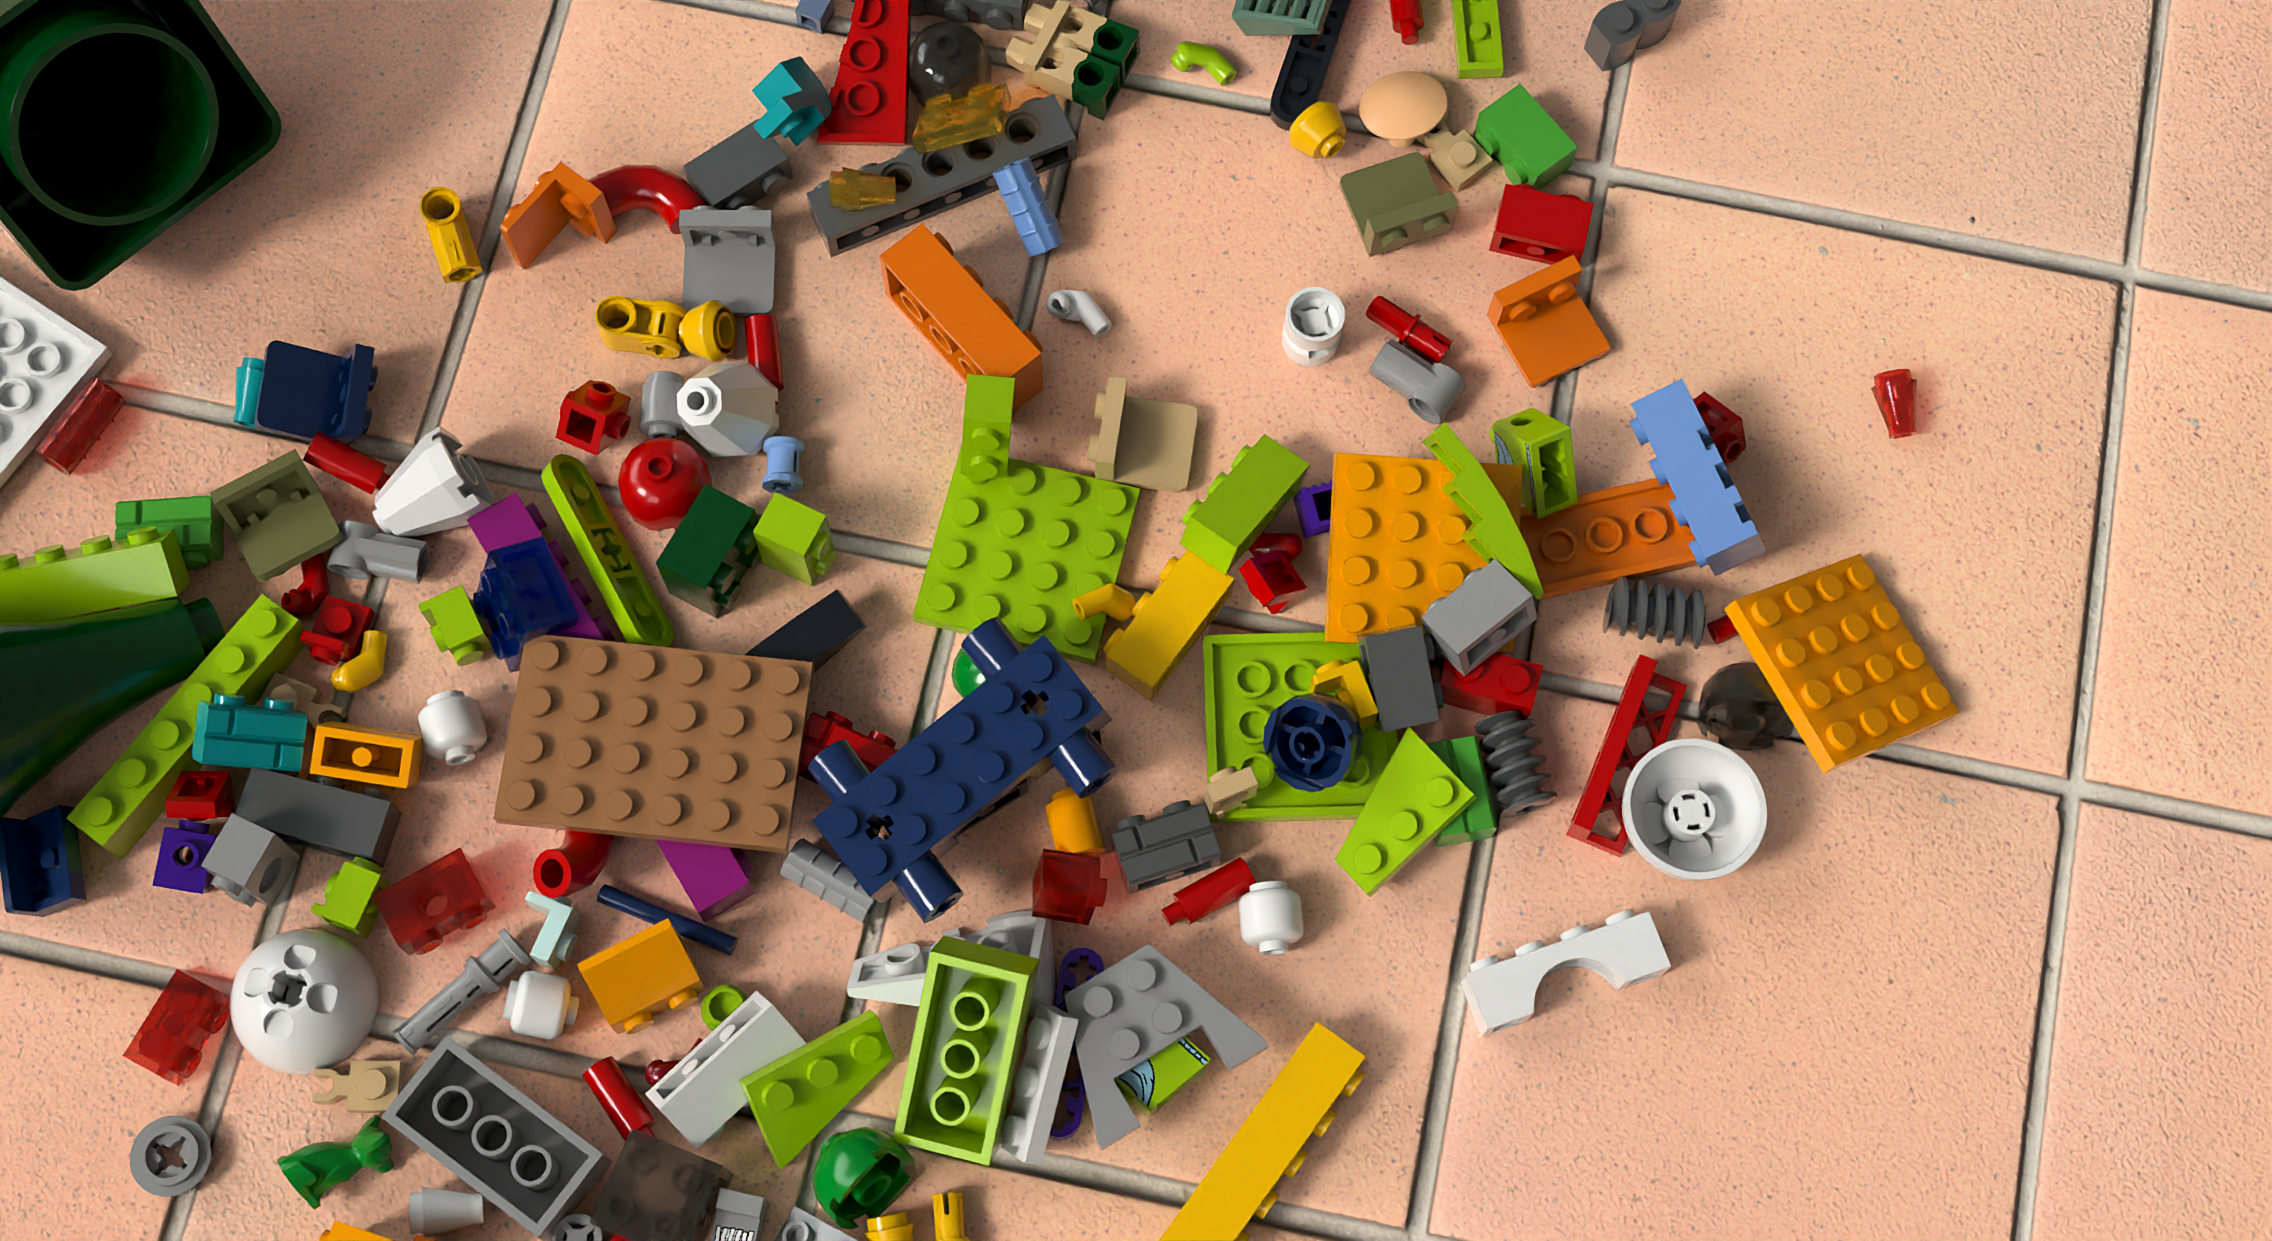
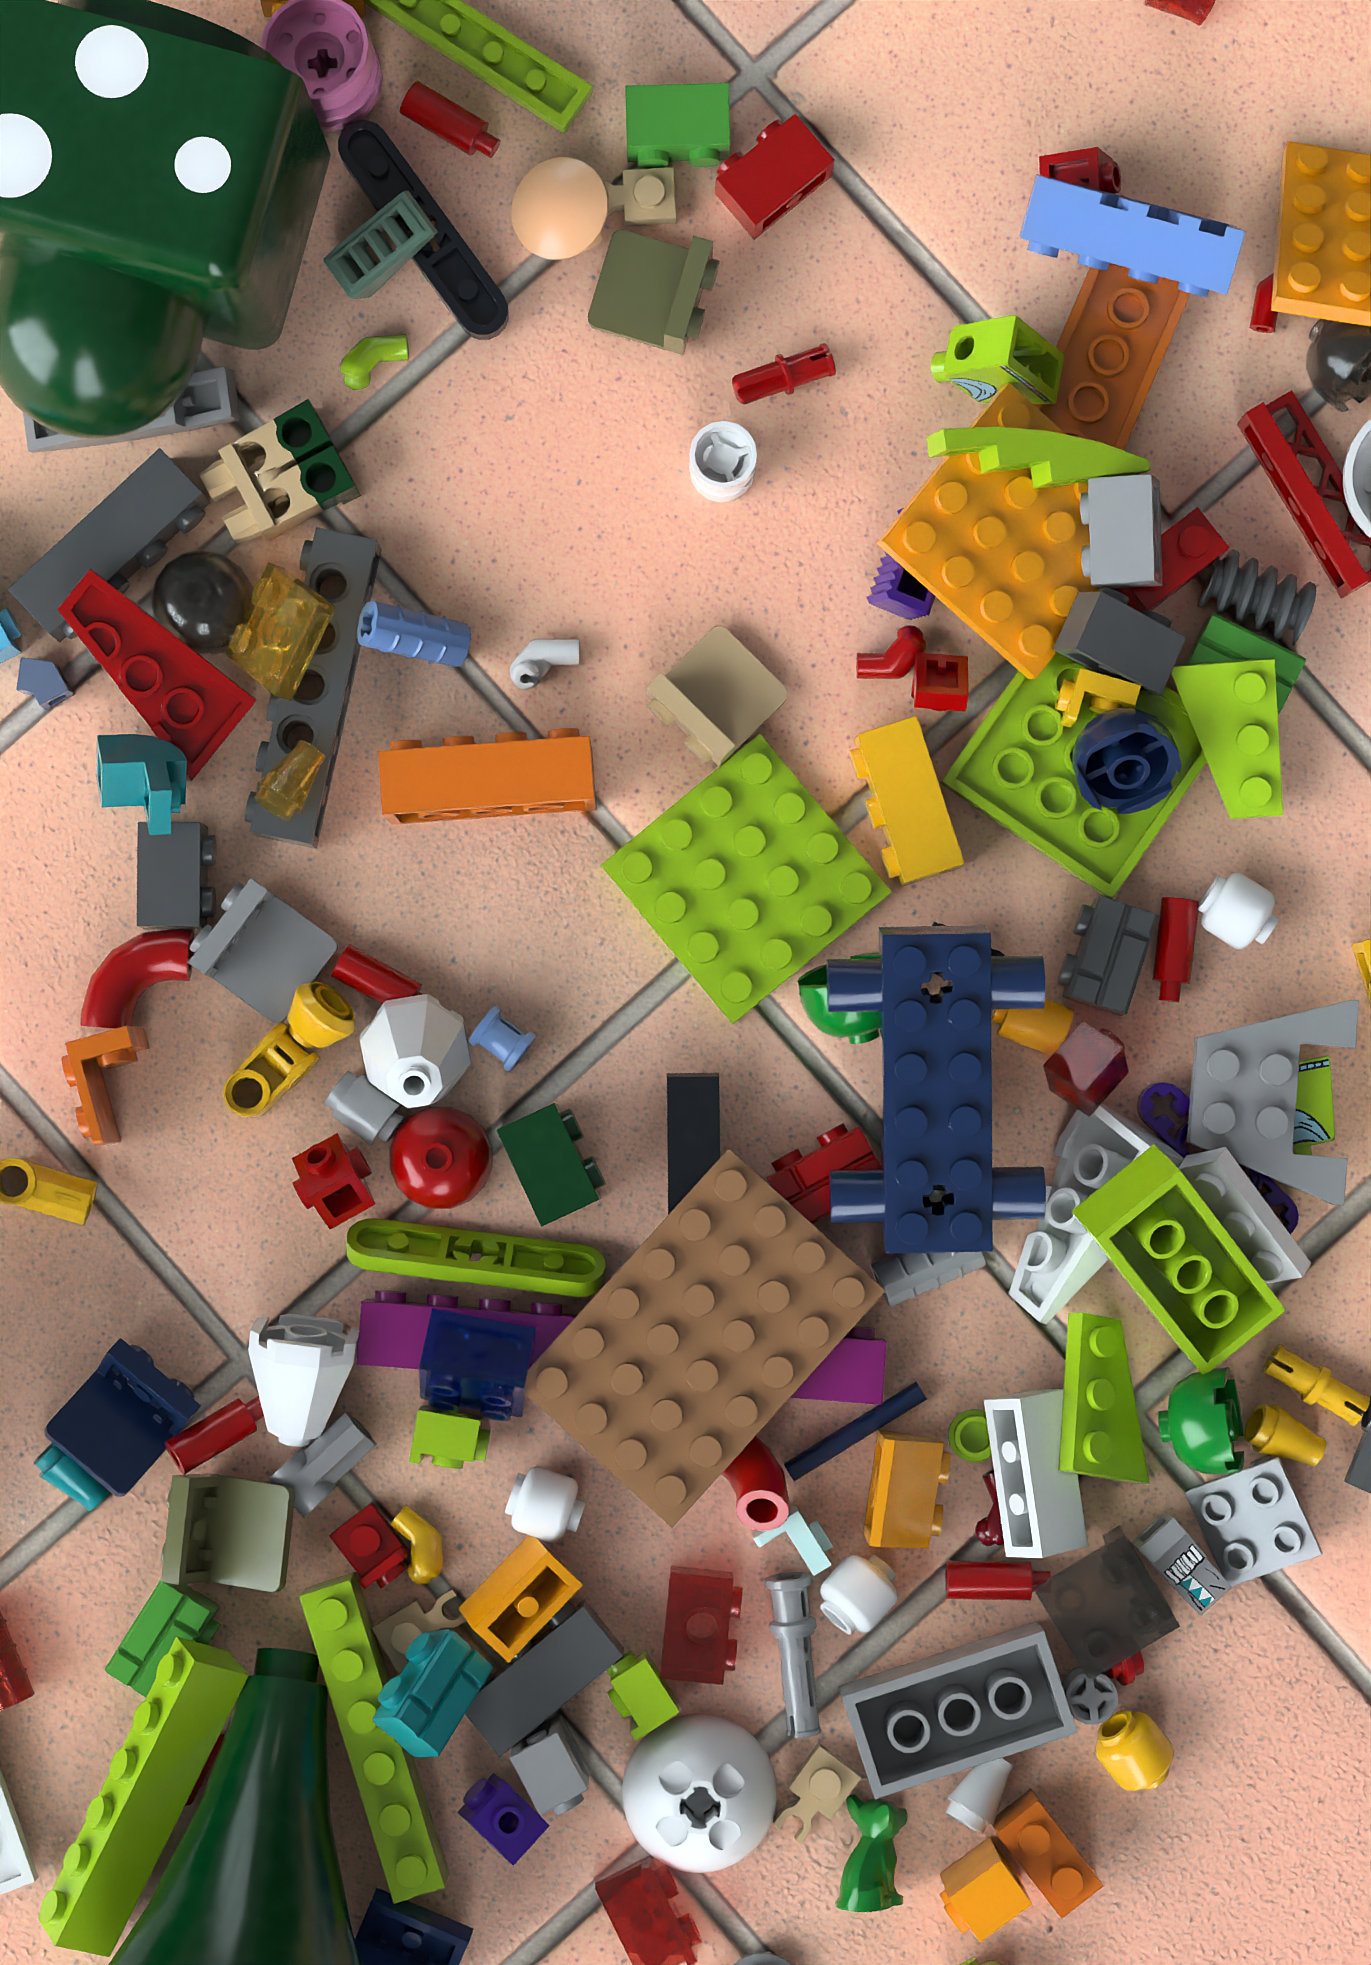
camera: 55 degrees left, 15 degrees up
red bracket [165,770,236,821] -> none
red arm [281,553,330,618] -> none
lime brick [753,492,836,587] -> none
lime brick [961,374,1015,479] -> none
yellow arm [1072,583,1136,622] -> none
lime brick [1180,434,1310,575] -> none
tan plate [1203,766,1258,820] -> none
yellow cone [1289,101,1346,159] -> none
light grey piece [1369,339,1466,424] -> none
orange bracket [1487,255,1610,388] -> none
dark grey piece [1603,576,1706,650] -> none

